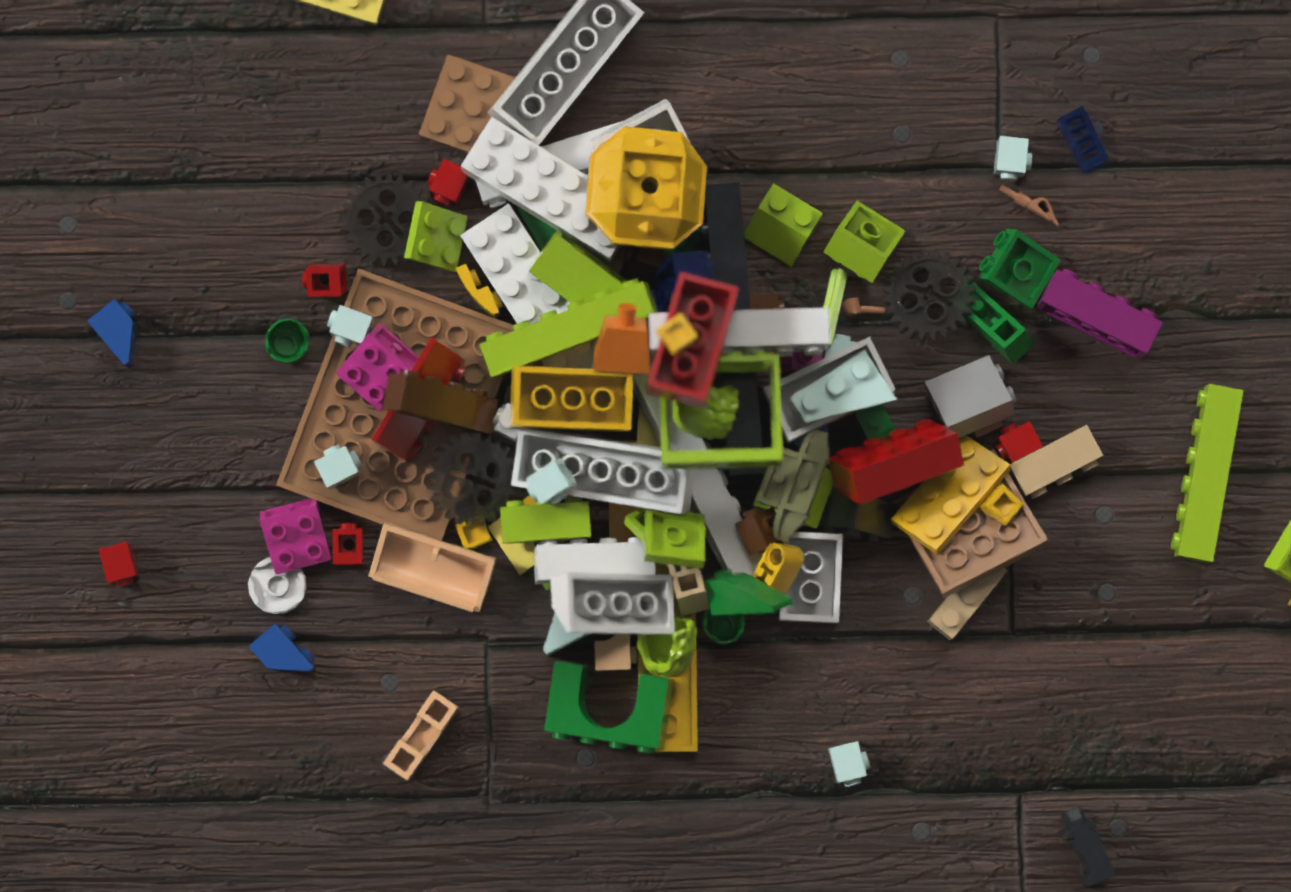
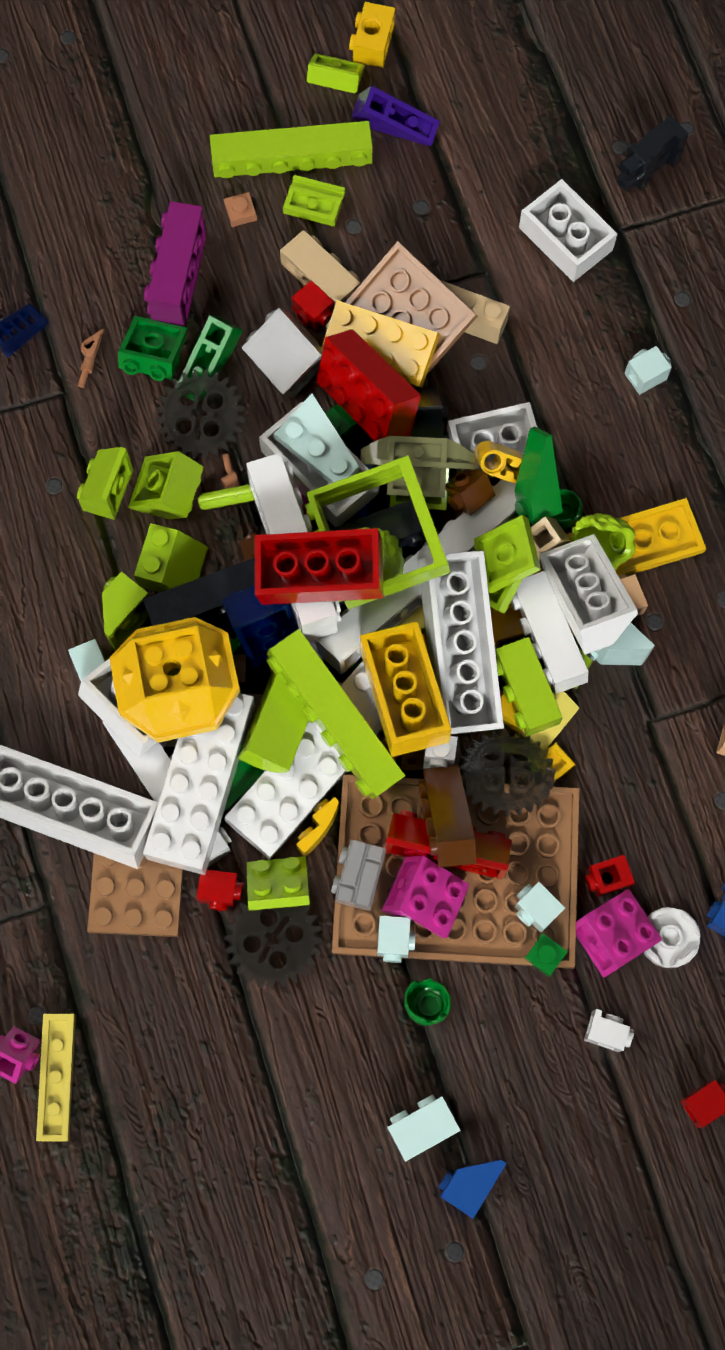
camera: 110 degrees left, 10 degrees down
red brick [302,263,348,297] -> none
light nougat container [368,522,496,613] -> none
light aqua brick [525,459,577,505] -> none
green arch [544,661,674,754] -> none
orange torso [593,303,651,374] -> none
yellow tile [656,313,699,356] -> none
yellow slope [979,484,1024,526] -> none
light aqua brick [994,136,1032,181] -> none
none -> light aqua brick [68,639,105,681]
none -> lime slope [77,447,134,520]
none -> lime slope [102,571,149,651]
none -> nougat plate [223,192,257,227]
none -> lime plate [283,175,345,227]
none -> light grey brick [331,840,386,911]
none -> dark purple slope [351,86,440,146]
none -> light aqua brick [387,1094,461,1162]
none -> white brick [519,179,617,282]
none -> green plate [524,933,568,977]
none -> white brick [584,1009,634,1052]

